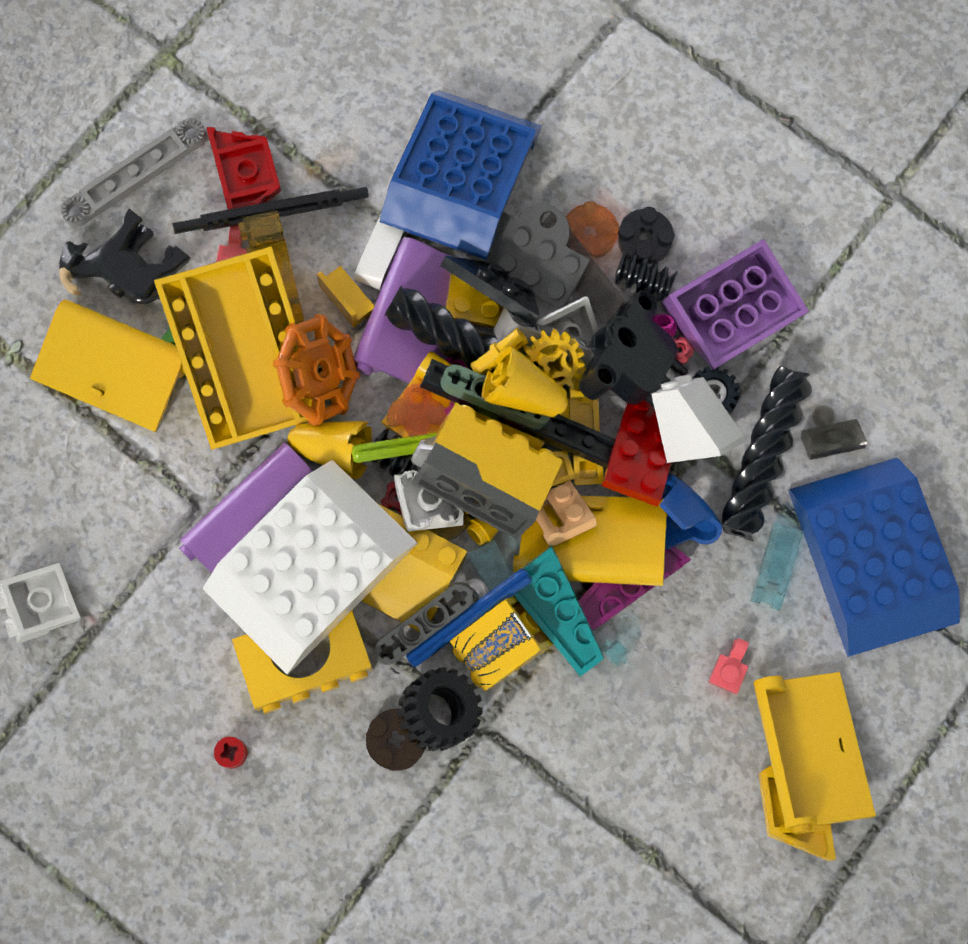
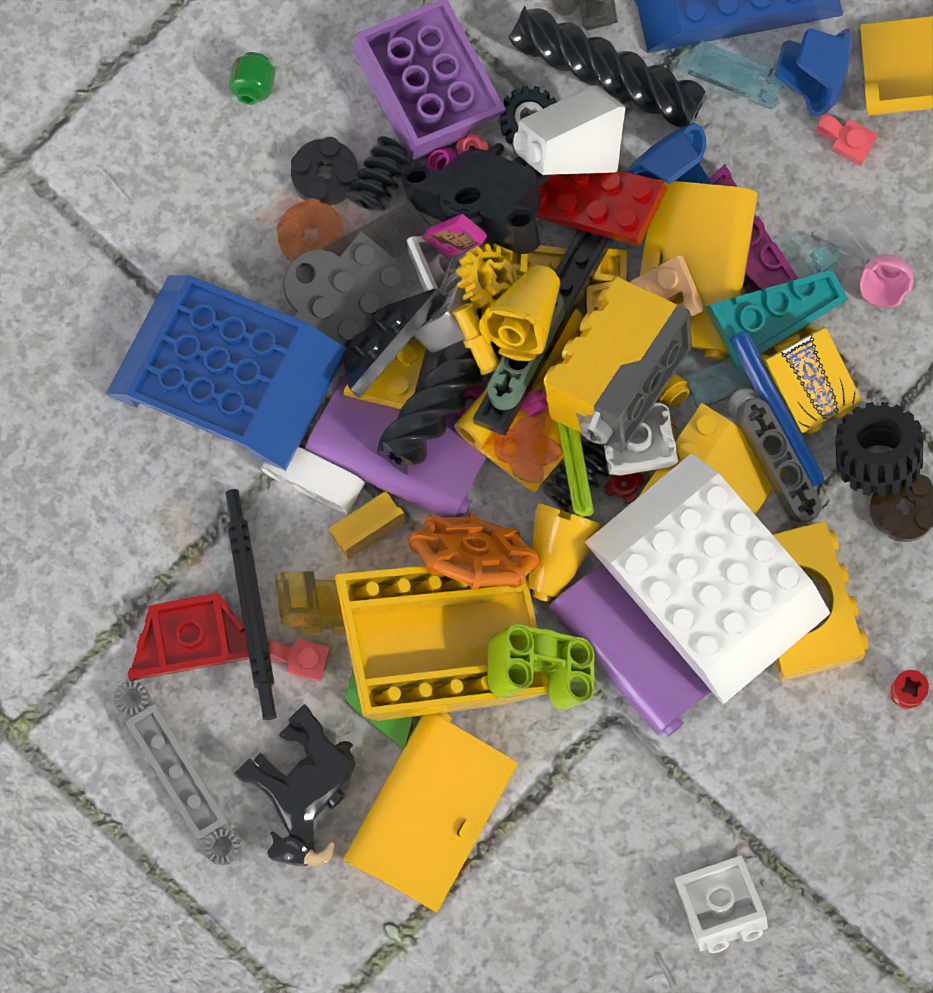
camera: 75 degrees left, 0 degrees up
none -> green head [229,52,275,105]
none -> dark pink tile [422,214,487,259]
none -> lime beam [487,624,595,710]
none -> blue piece [775,28,854,117]
none -> bright pink hair [859,254,914,308]

